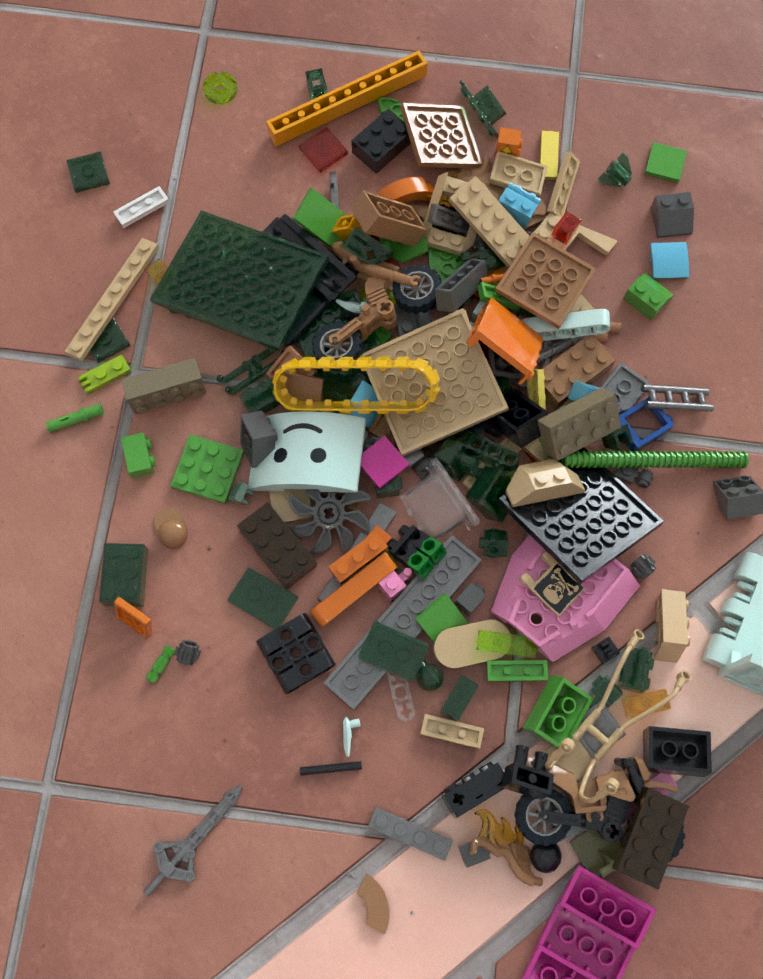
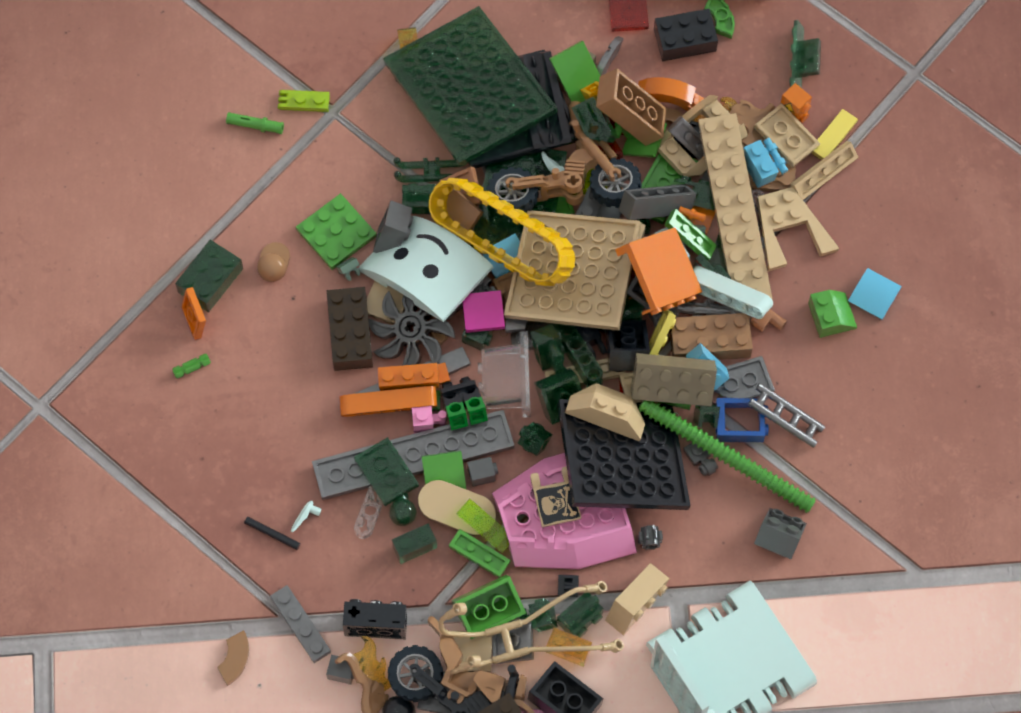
camera: 35 degrees right, 5 degrees down
tan plate [65,238,159,362] -> none
clear green tile [90,317,130,363] -> none
dark tan brick [121,358,206,413] -> none
bright green brick [121,432,156,479] -> none
flat silver bar [143,785,243,897] -> none
dark grey gear [174,640,201,666] -> none
clear green tile [227,567,298,629] -> none
black connector [256,613,336,694] -> none
piece [400,103,482,168] -> none
tan plate [420,714,484,749] -> none
medium nougat plate [495,232,596,329] -> none
black brick [501,745,554,800] -> none
clear red brick [551,211,582,245] -> none
clear green brick [598,152,632,187] -> none
bright green tile [645,142,687,183] -> none
dark grey slope [651,192,694,238] -> none

